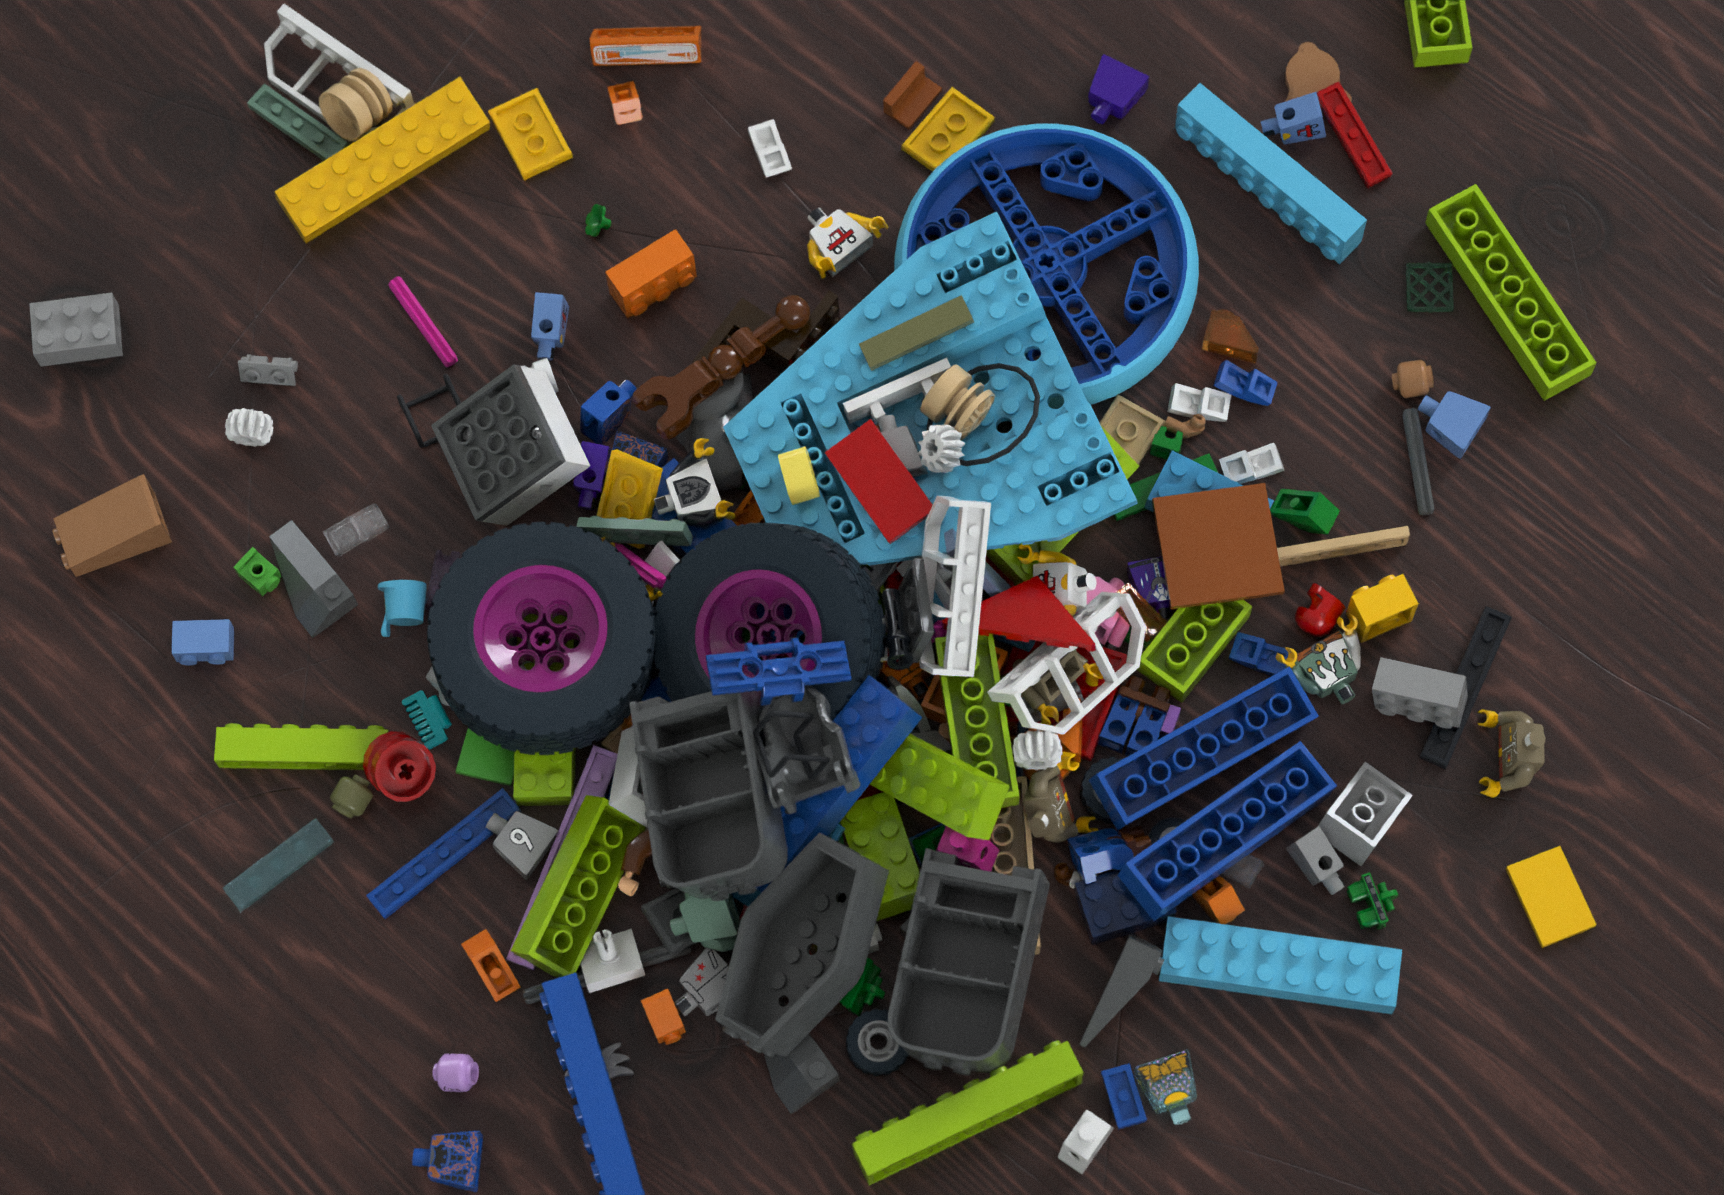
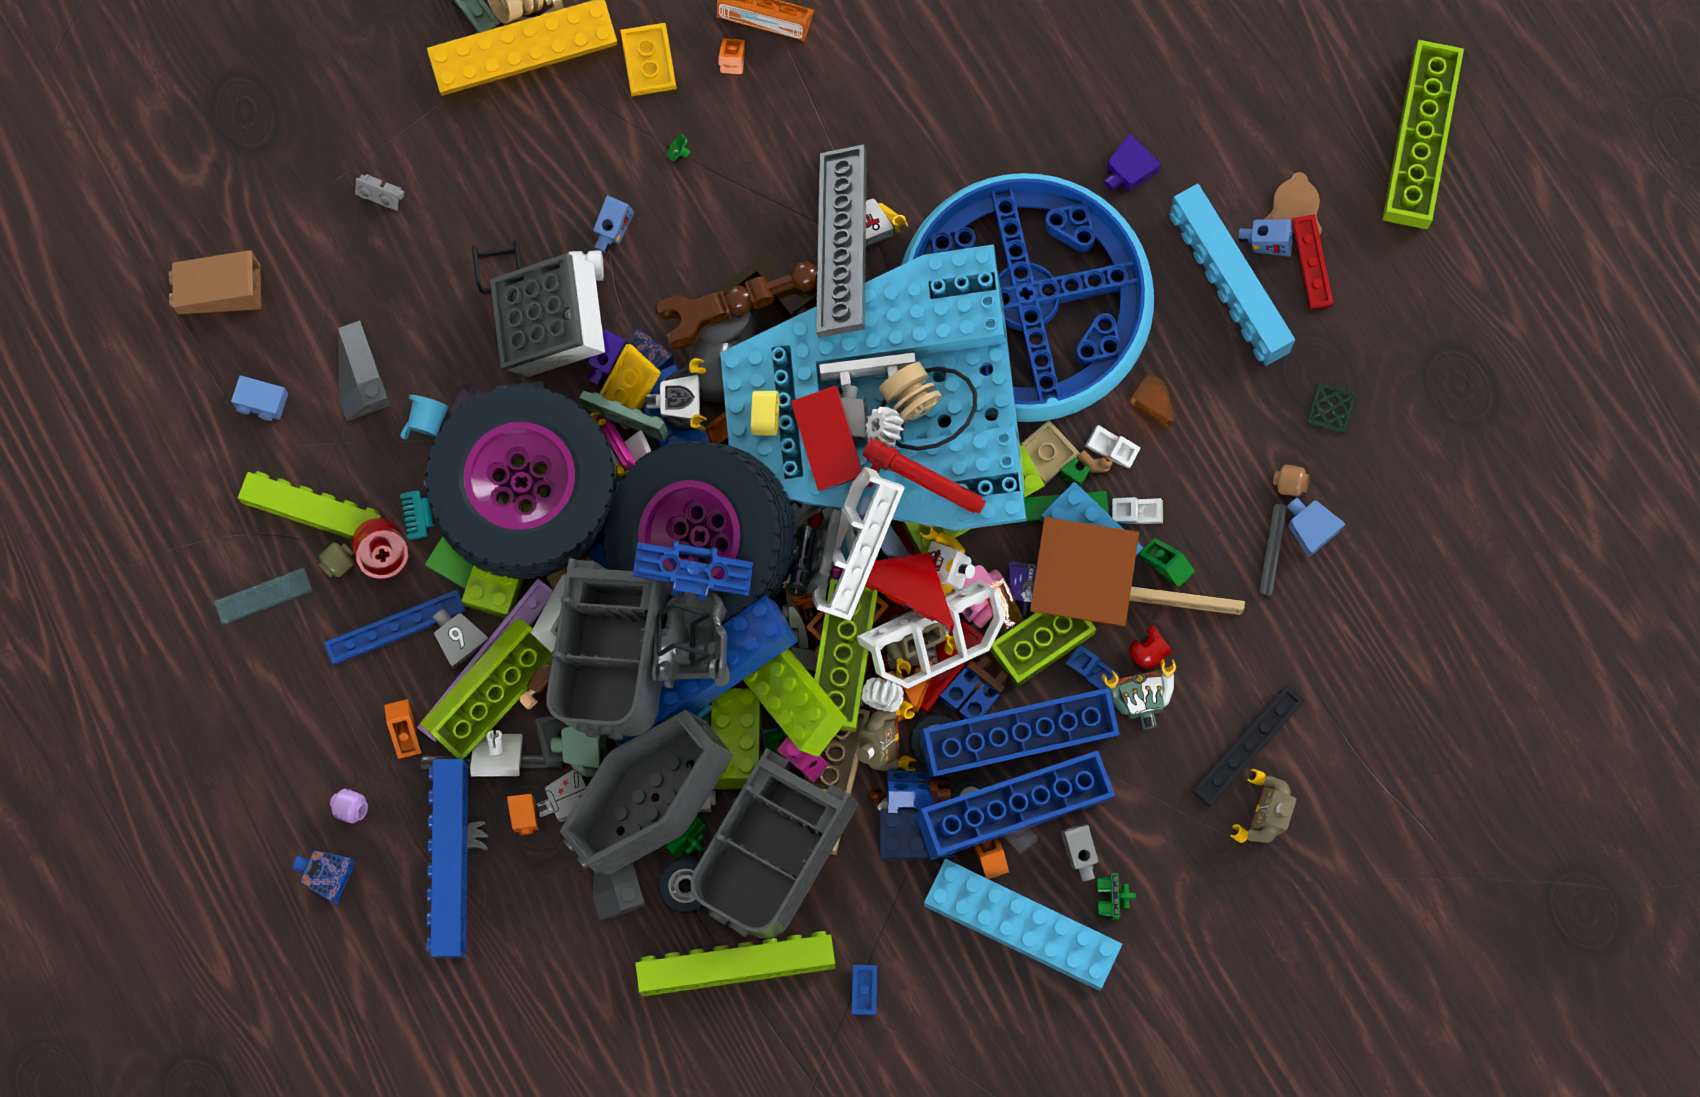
camera: 15 degrees right, 5 degrees up
light grey brick [30,293,123,367] -> none
white gear [225,408,273,447] -> none
bright green brick [233,547,282,597] -> none
clear slope [323,503,389,556] -> none
dark pink axle [389,277,458,367] -> none
blue torso [580,380,636,445] -> none
orange brick [605,229,697,319] -> none
white slope [747,119,792,178] -> none
olive tile [859,295,974,371] -> none
dark orange panel [883,61,942,130] -> none
yellow tile [901,87,995,172] -> none
white torso [1058,1110,1114,1174] -> none
dark grey wedge [1079,932,1165,1047] -> none
torso [1134,1049,1197,1125] -> none
medium lavender tile [1159,704,1181,738] -> none
blue slope [1213,360,1278,406] -> none
light grey slope [1317,762,1412,866] -> none
yellow brick [1346,574,1418,643] -> none
light grey brick [1372,657,1468,728] -> none
lime brick [1425,184,1596,401] -> none
yellow tile [1506,846,1597,948] -> none
none -> plate [816,144,867,338]
none -> red cylinder [862,439,986,514]

